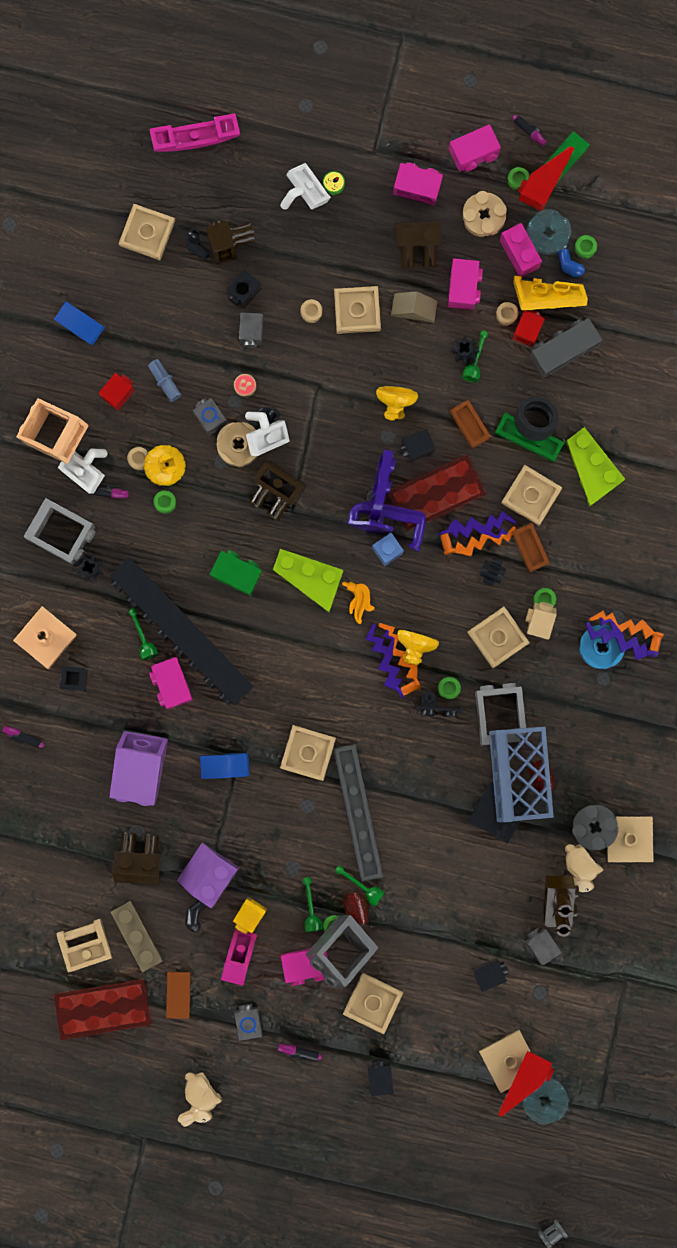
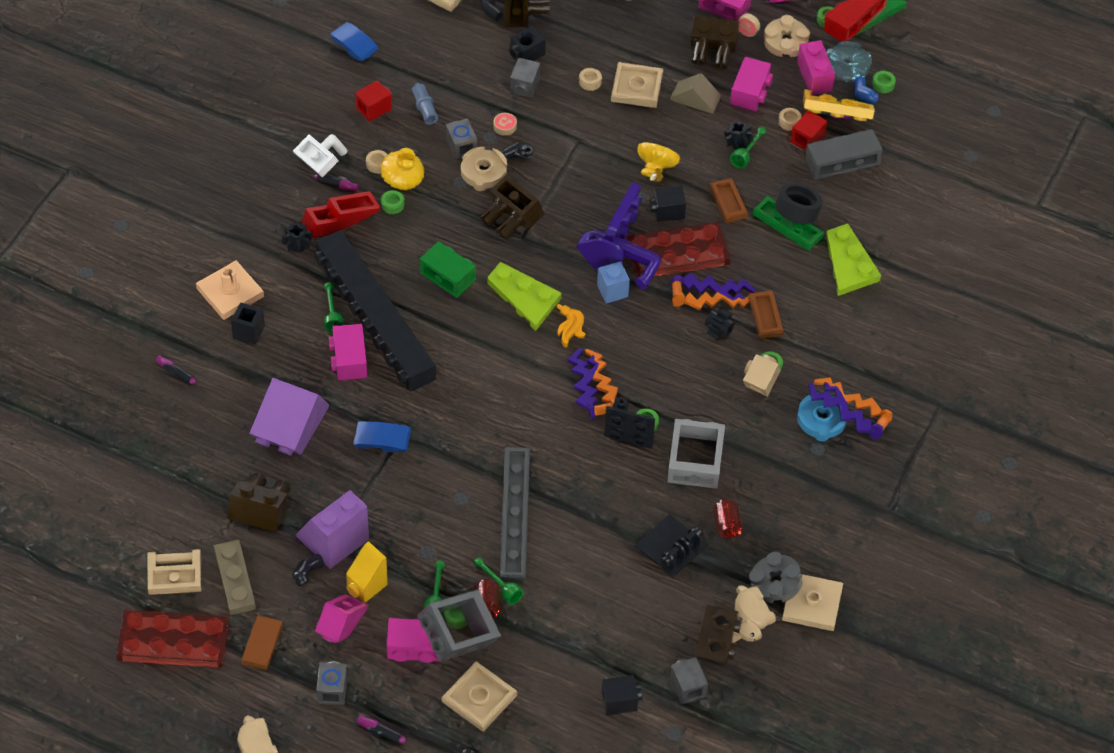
camera: 15 degrees right, 30 degrees down
light nougat window [16,398,89,464] -> none
light grey window [24,498,96,565] -> none
white plate [245,412,290,456] -> none
tan plate [280,725,336,781] -> none
yellow hair [397,630,439,665] -> none
tan plate [467,607,530,669] -> none
sand blue fence [489,727,554,822] -> none
tan plate [501,465,562,526] -> none
none -> red slope [302,191,381,238]
none -> tile [738,13,760,37]

